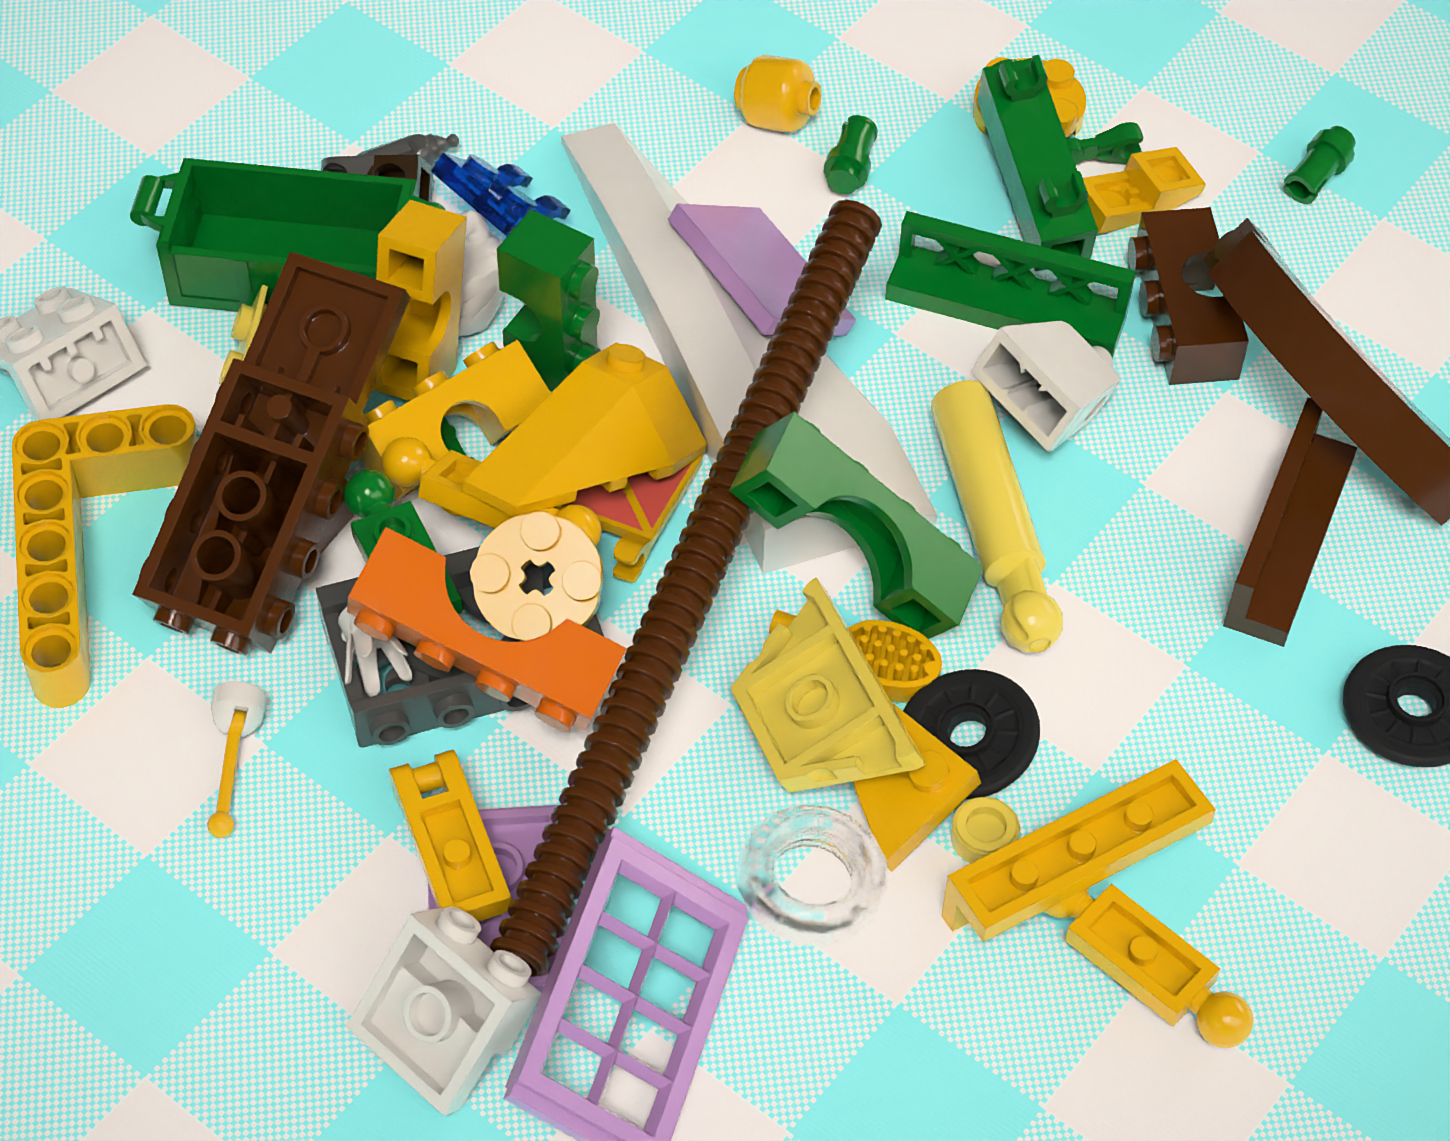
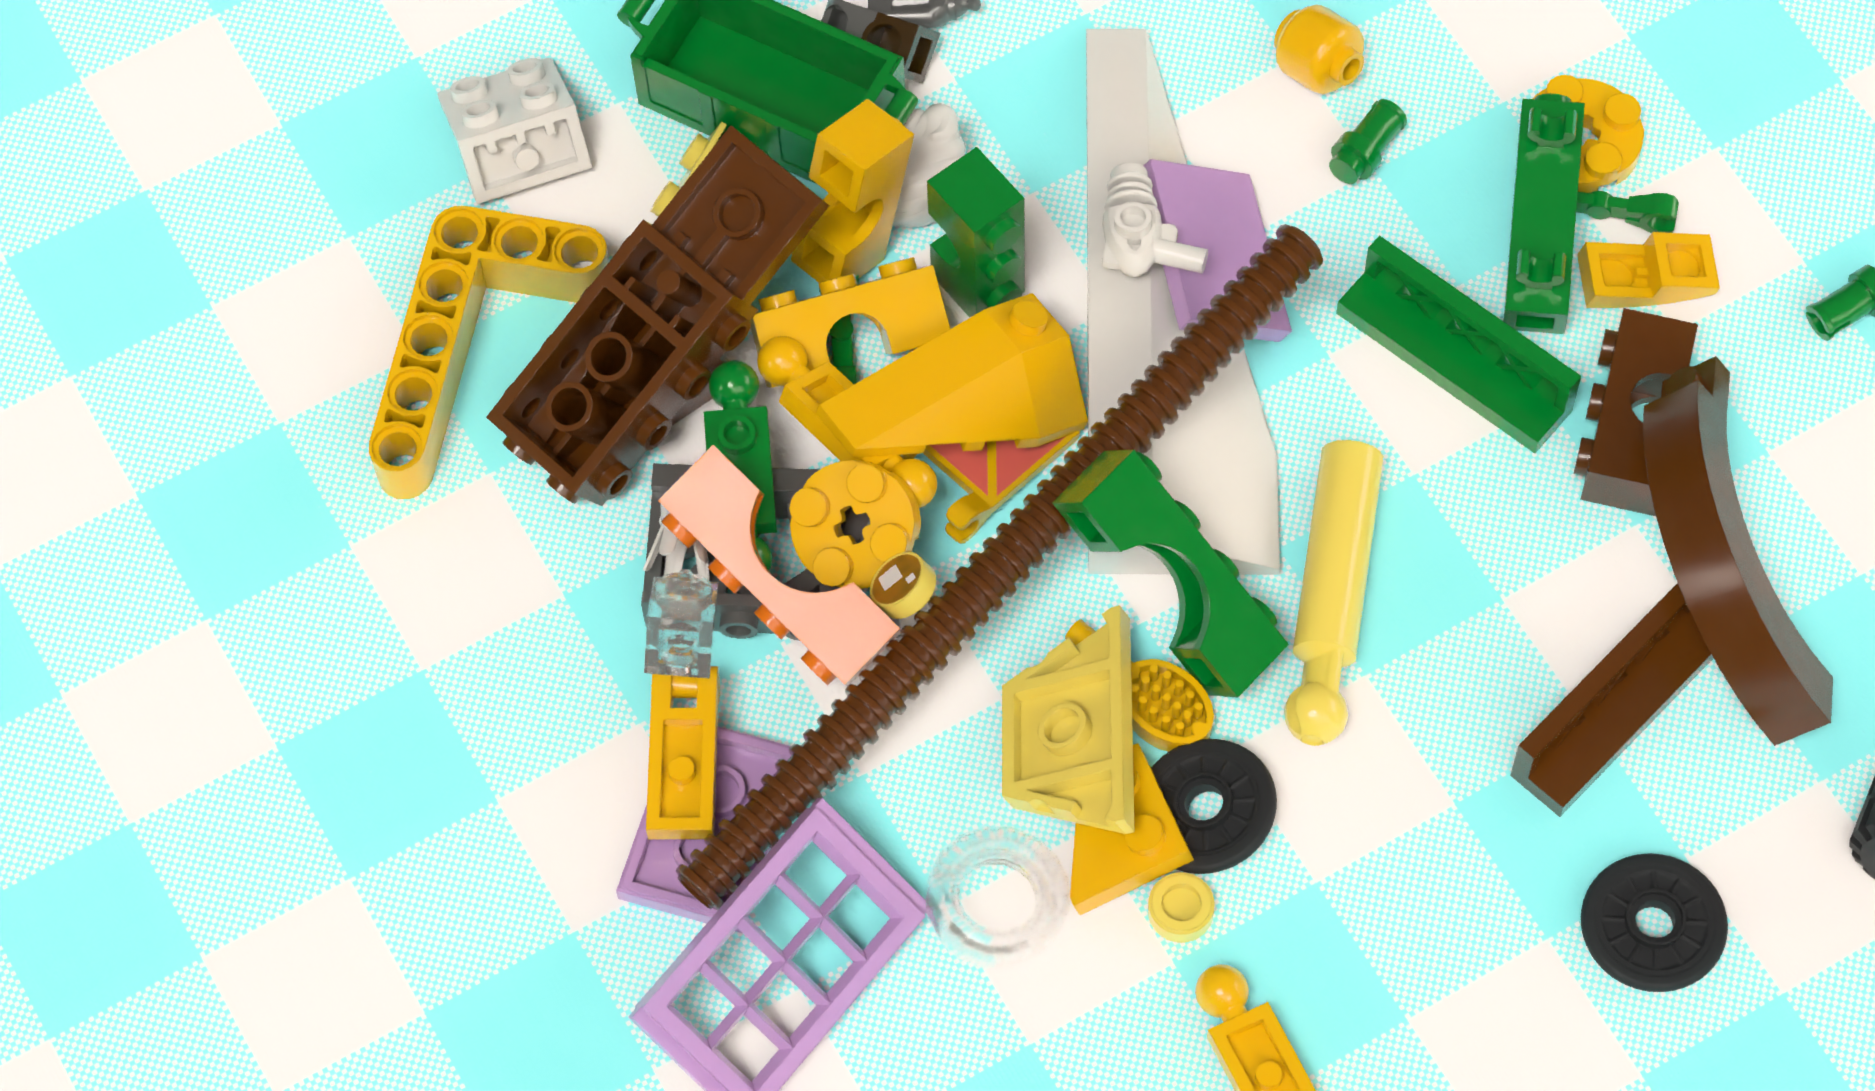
camera: 25 degrees right, 10 degrees up
hinge [207,681,266,838] -> none
white plate [345,907,541,1116] -> none
clear blue plate [431,152,571,237] -> none
yellow fence [941,759,1216,942] -> none
white torso [970,321,1120,452] -> none
none -> clear brick [644,569,719,678]
none -> tile [870,552,936,619]
none -> white piece [1102,163,1208,278]

